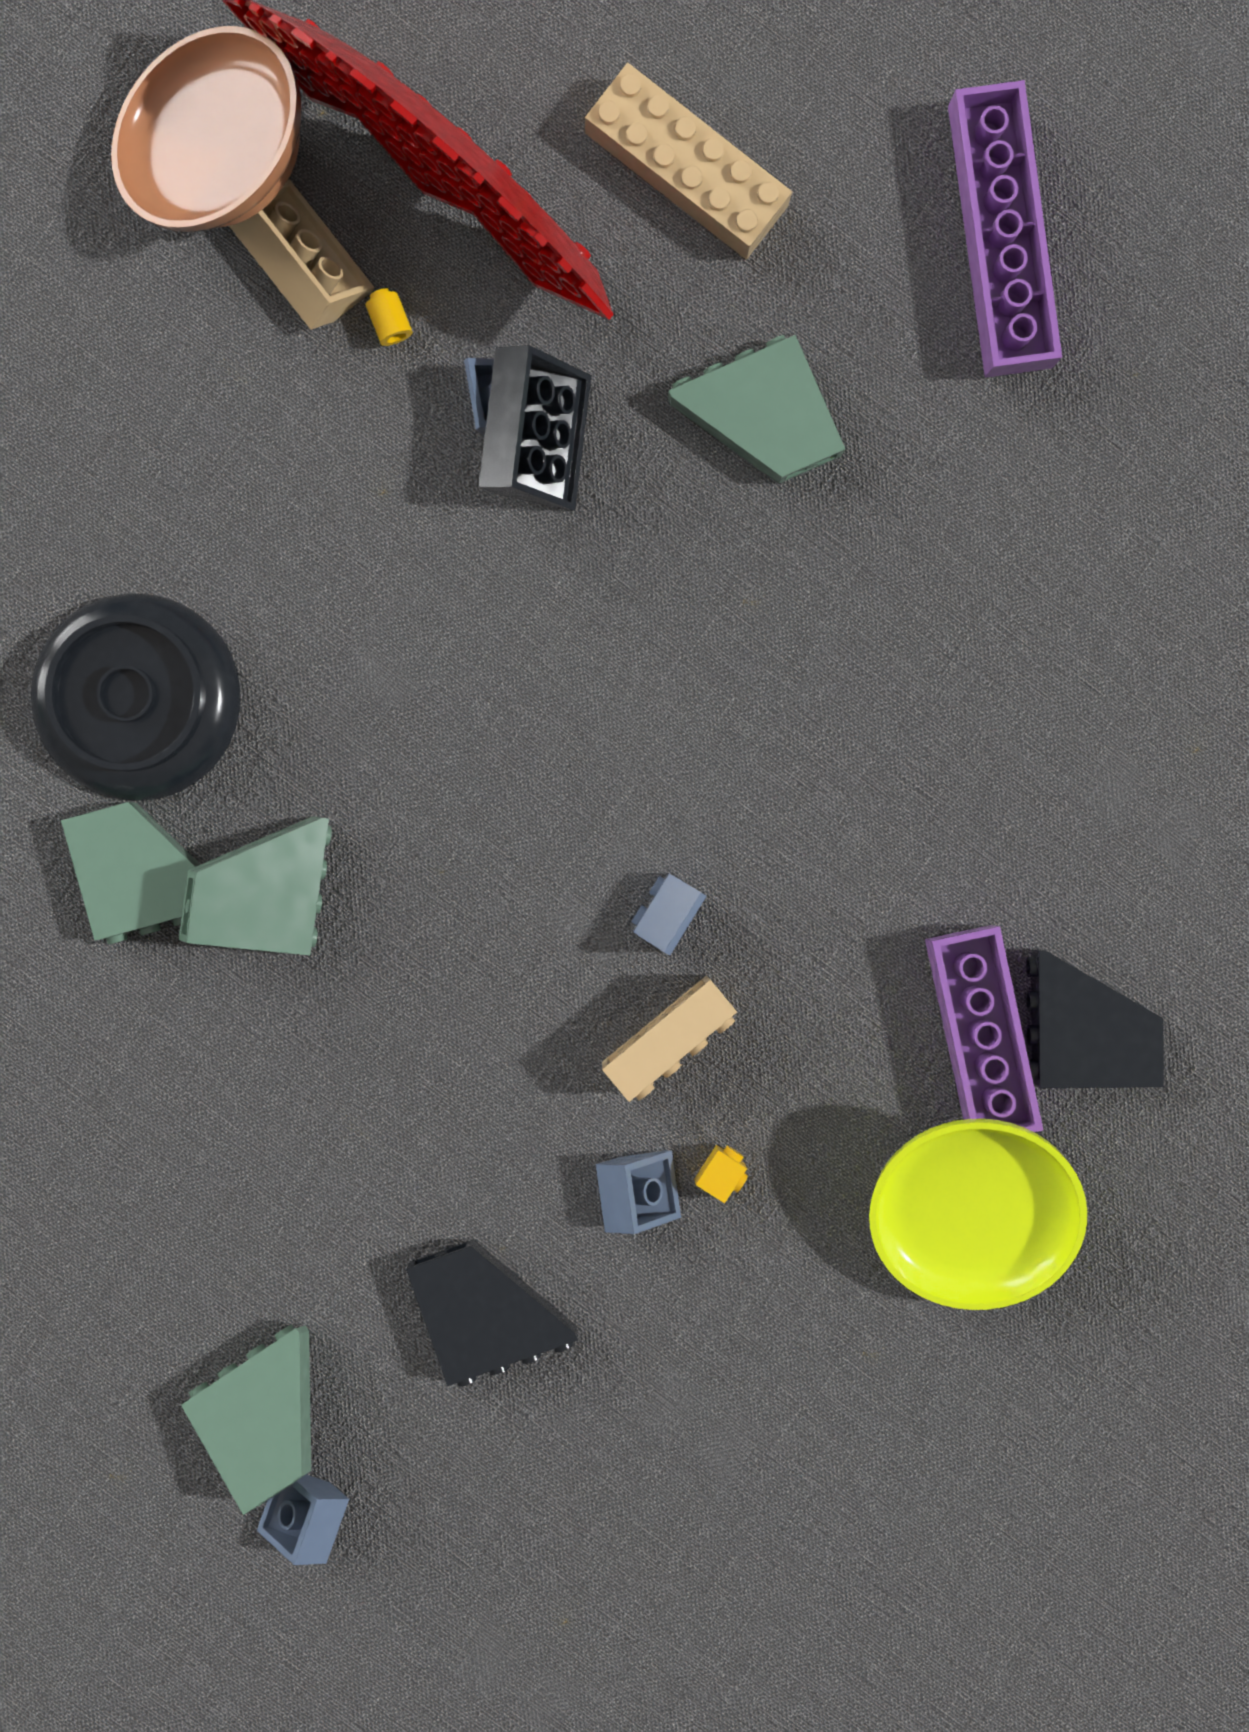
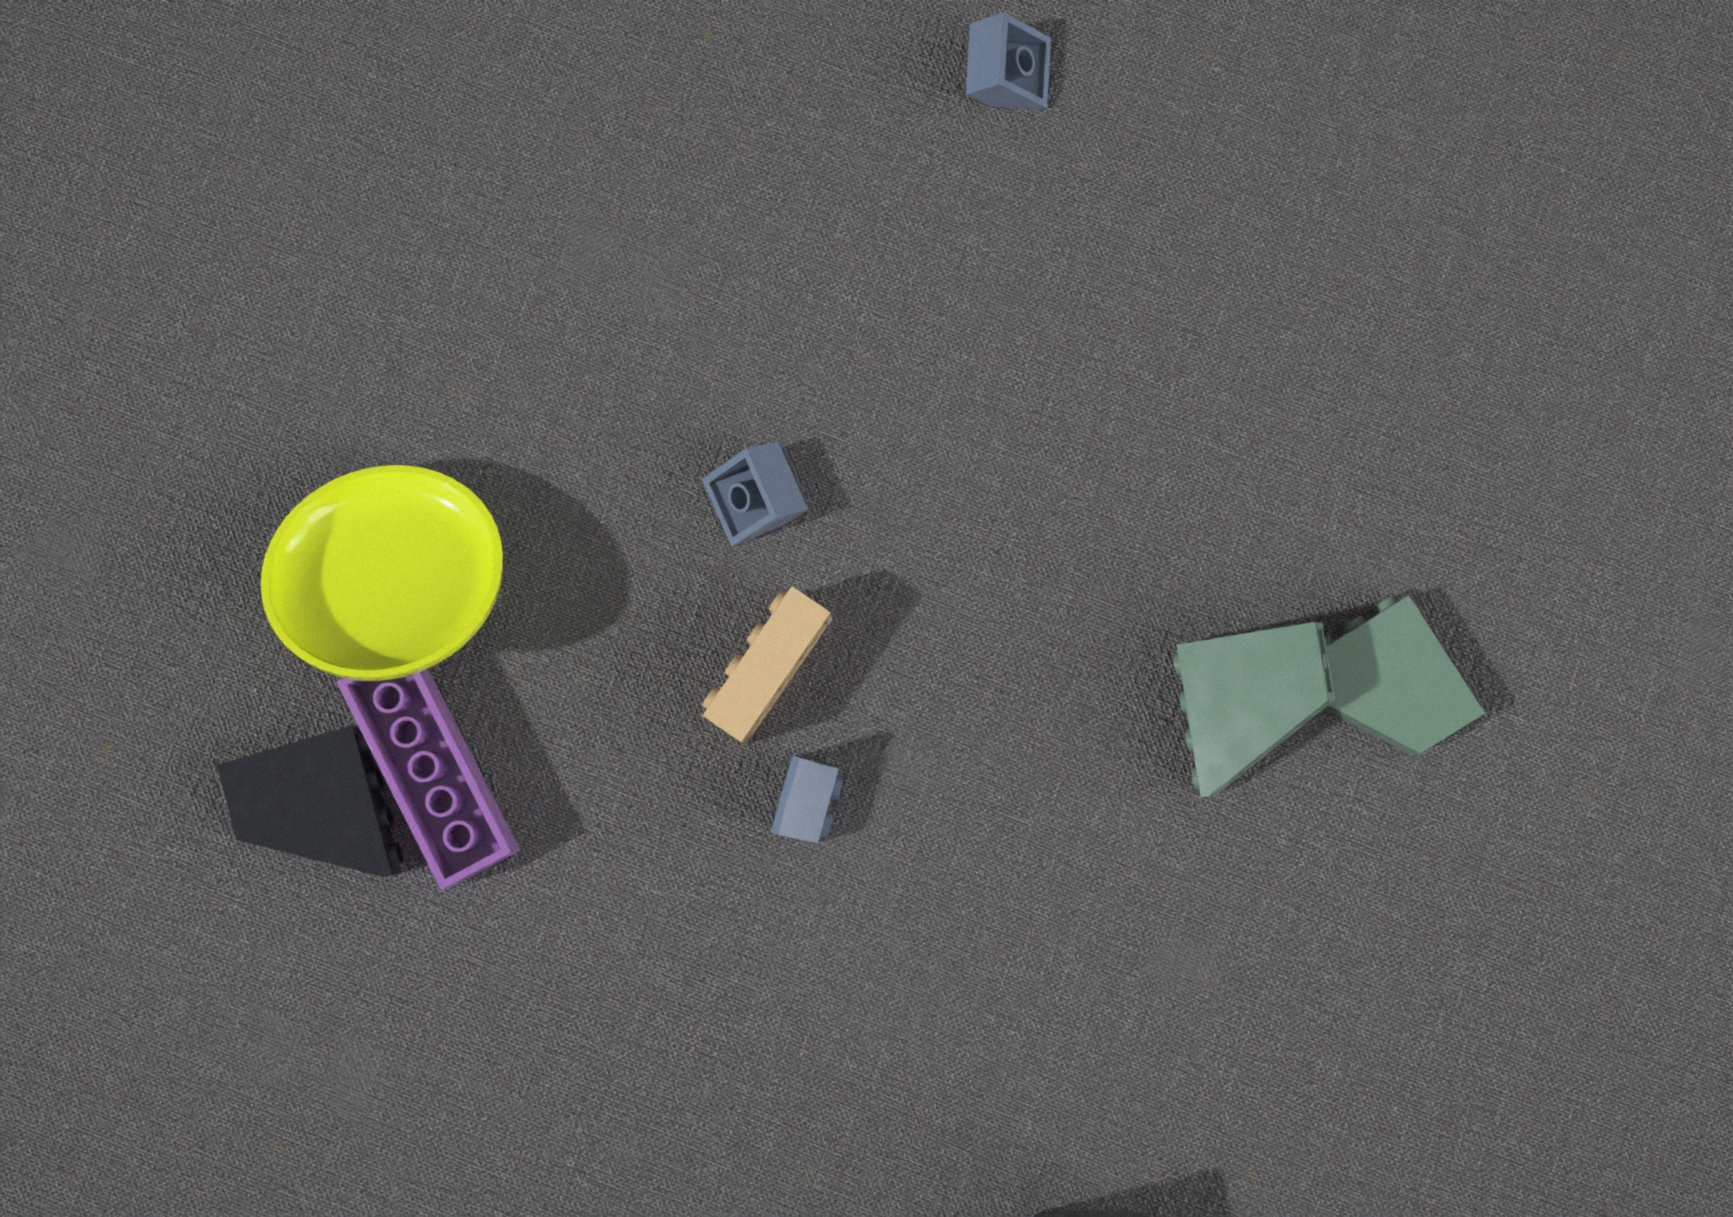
camera: 165 degrees right, 5 degrees down
black dish [31,593,241,801] -> none
sand green slope [181,1325,311,1515] -> none
black slope [406,1239,578,1387] -> none
yellow brick [694,1145,748,1204] -> none

